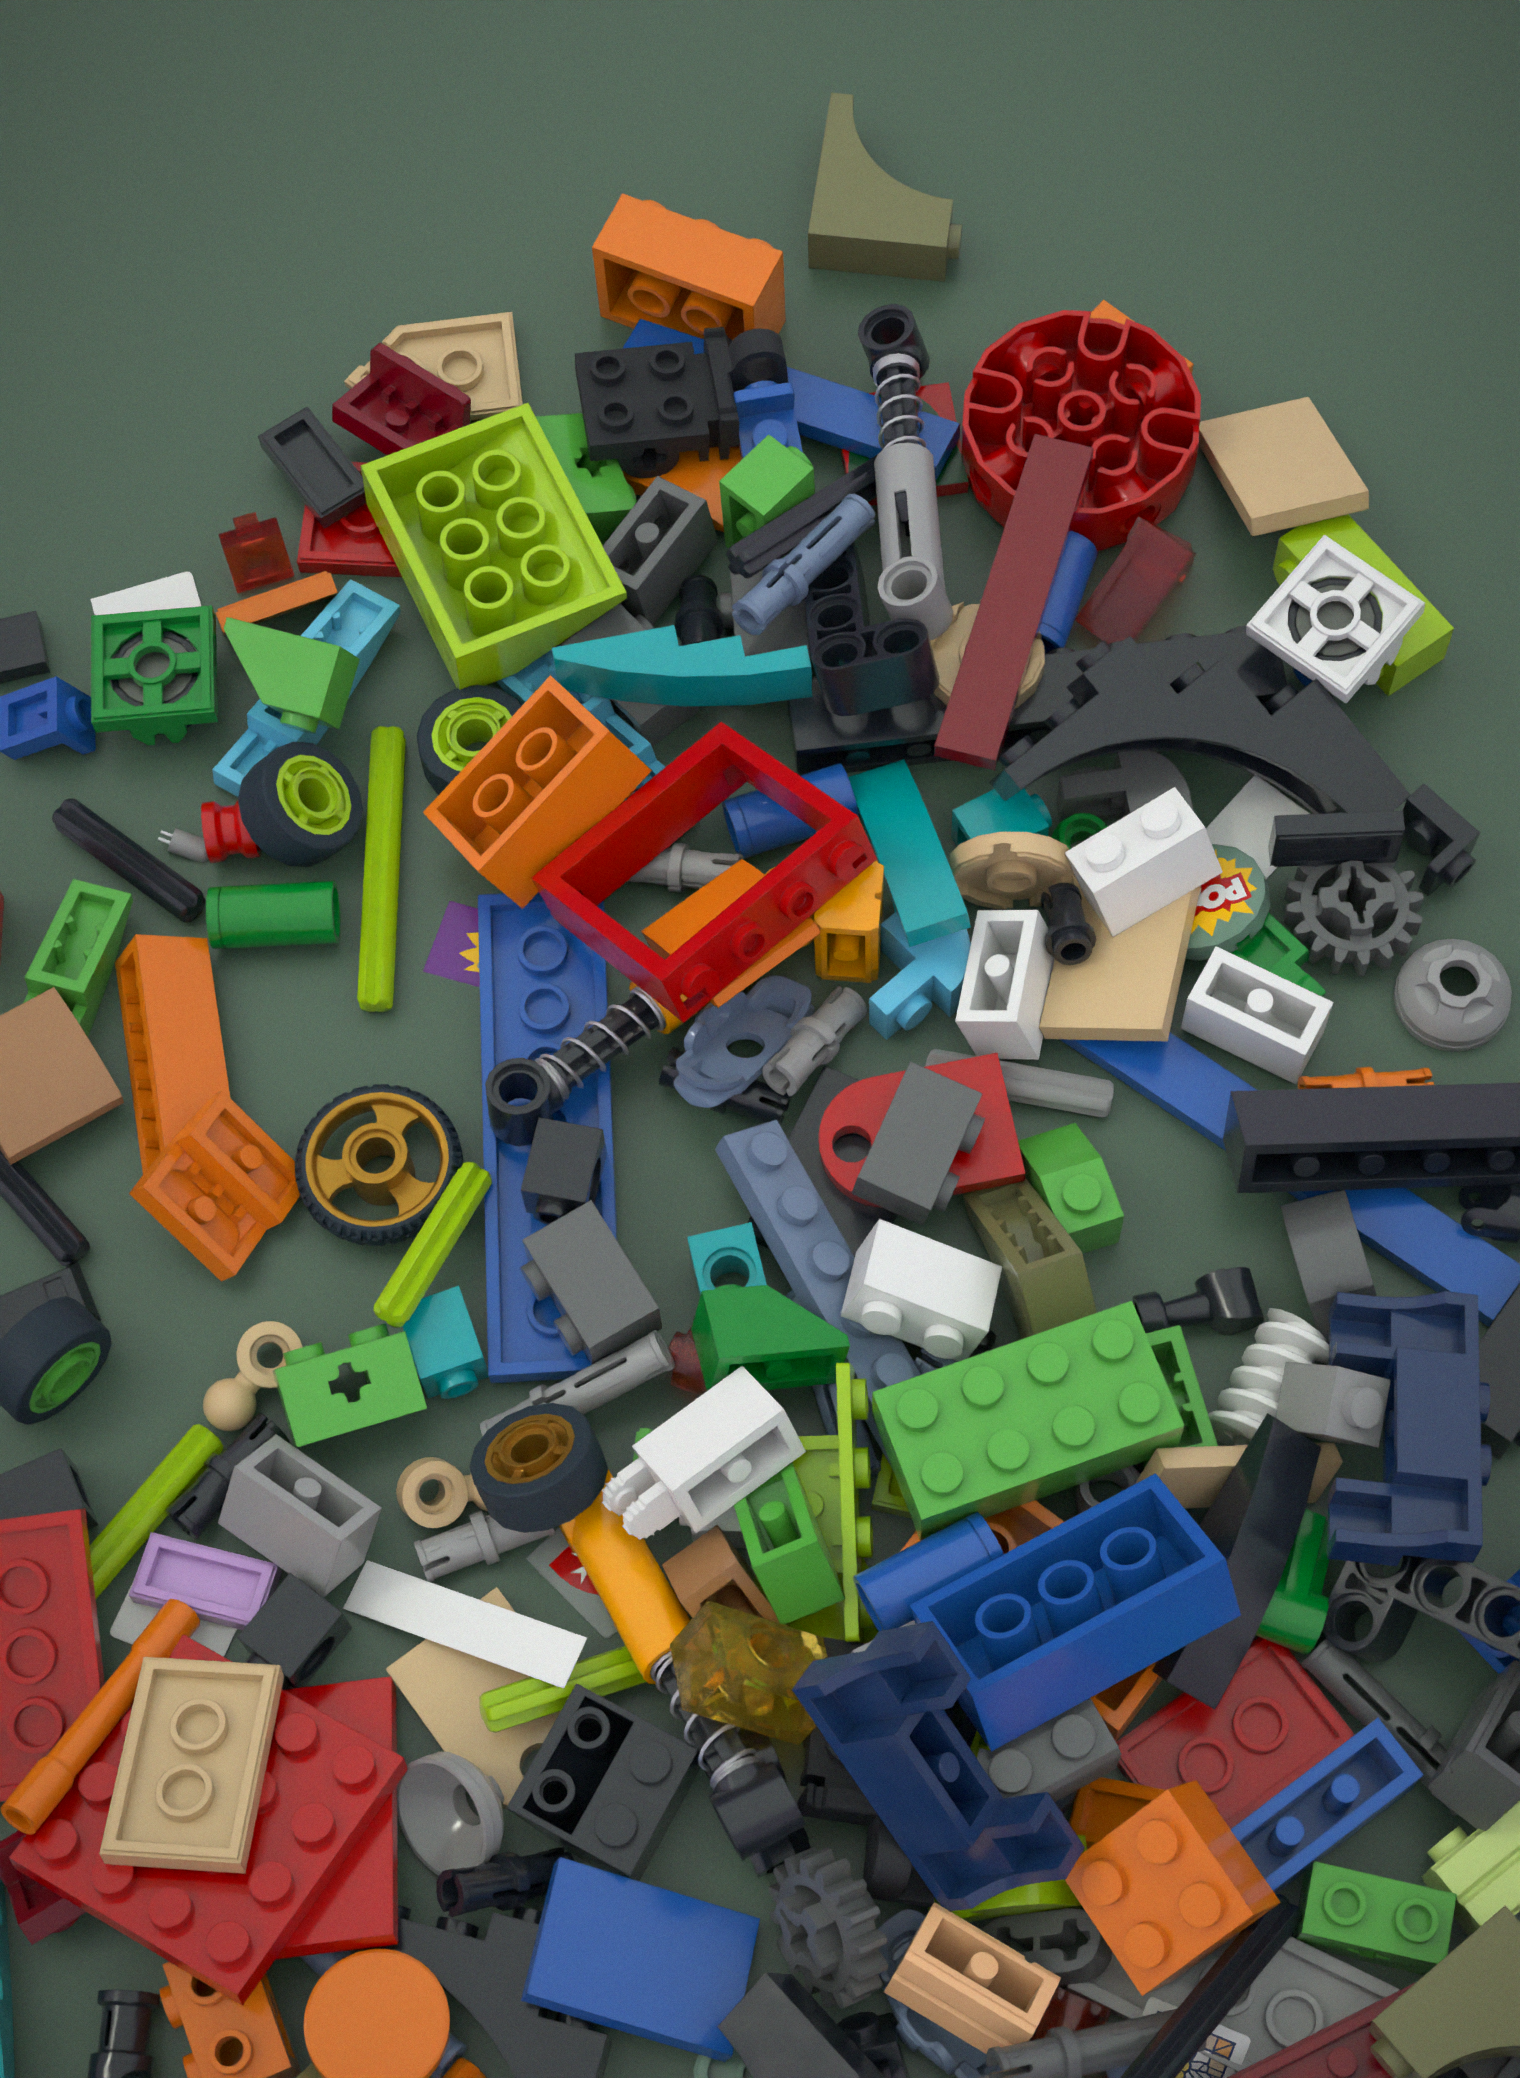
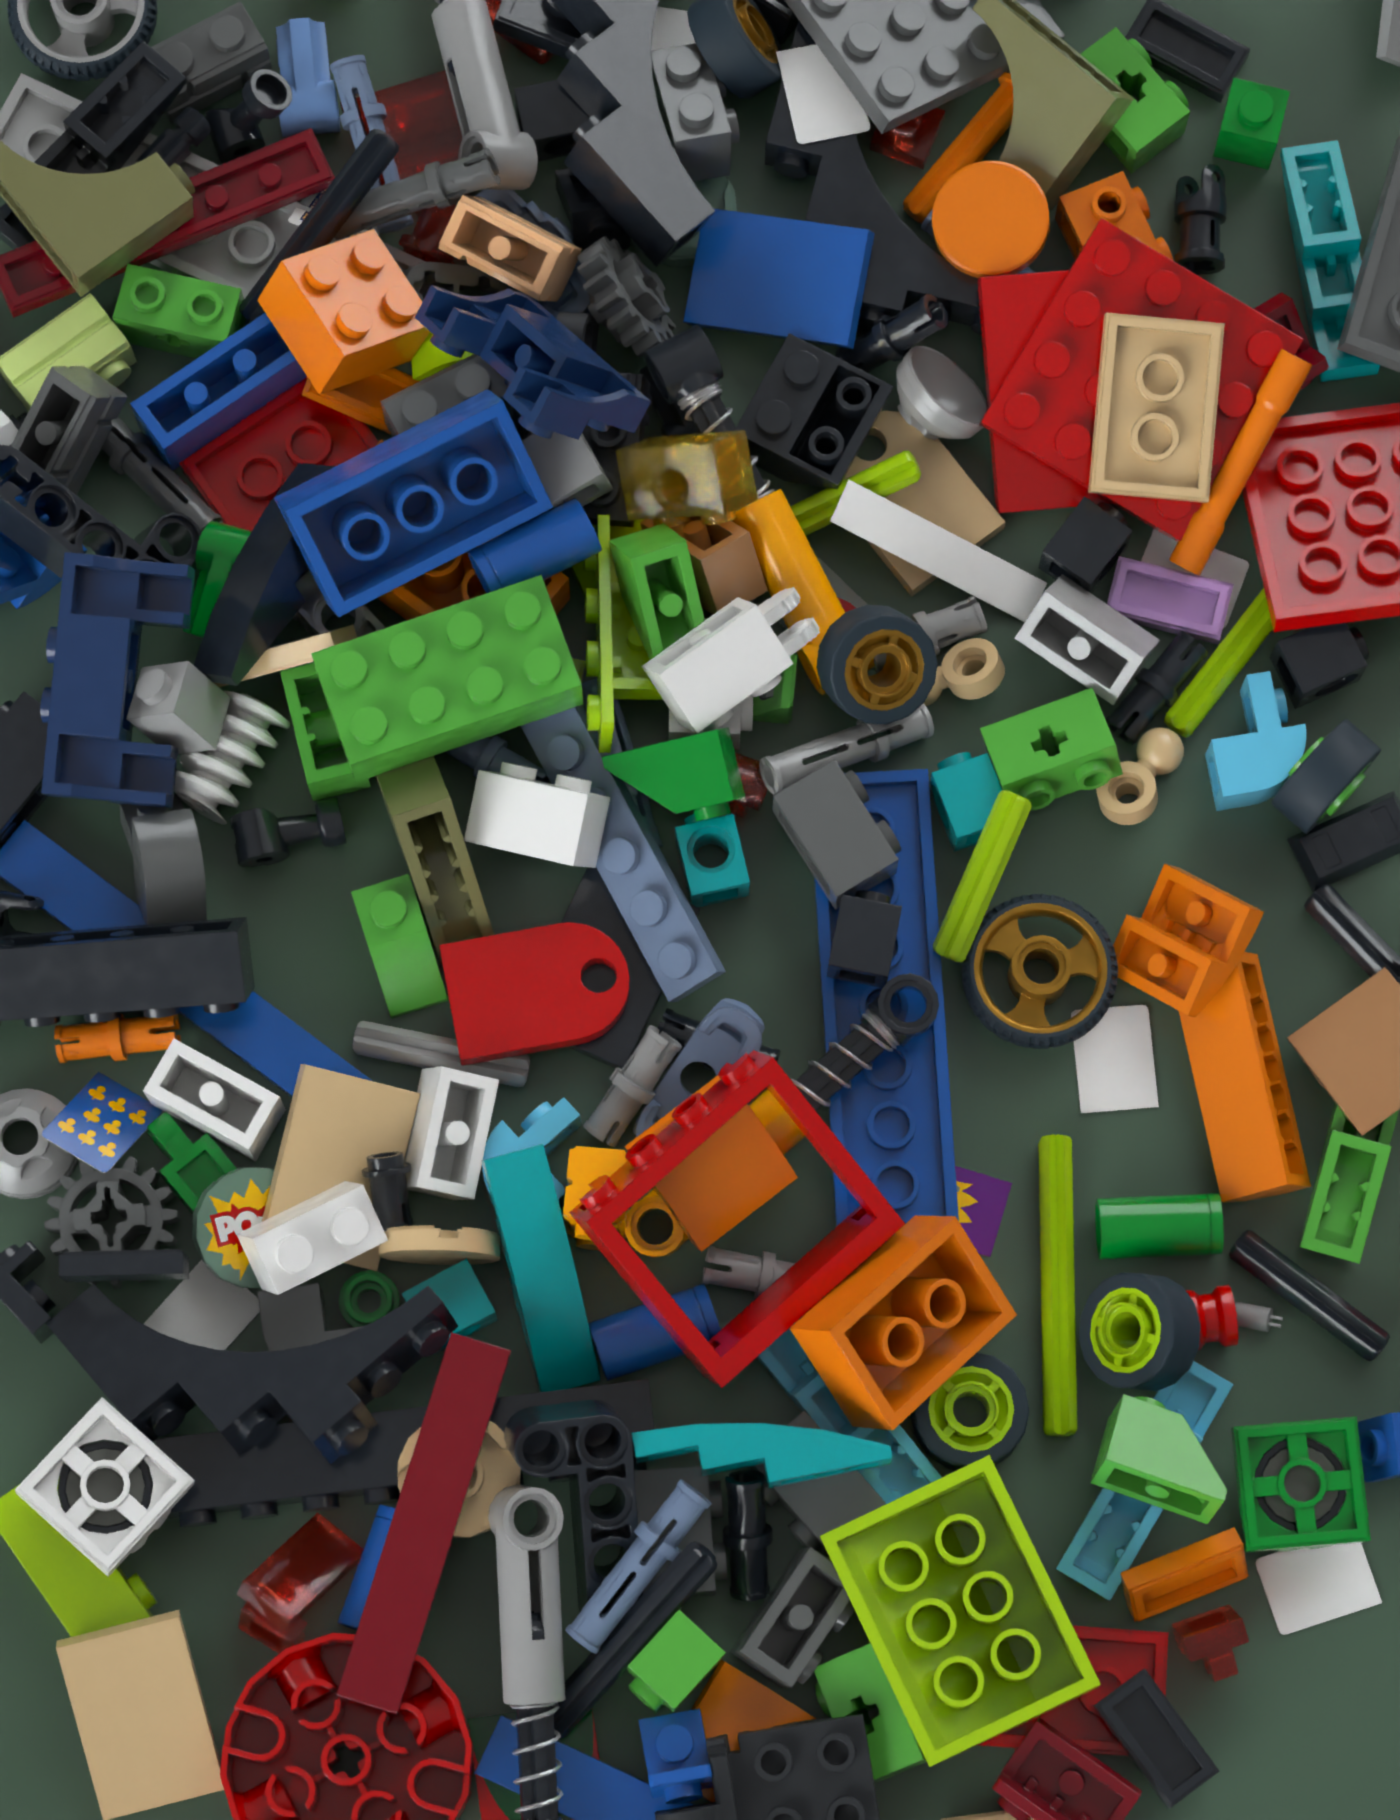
camera: 175 degrees right, 10 degrees up
dark grey brick [851,1061,986,1226] -> none
none -> blue sticker [42,1072,163,1173]
none -> white sticker [1071,1005,1159,1113]
none -> medium azure brick [1205,671,1306,811]

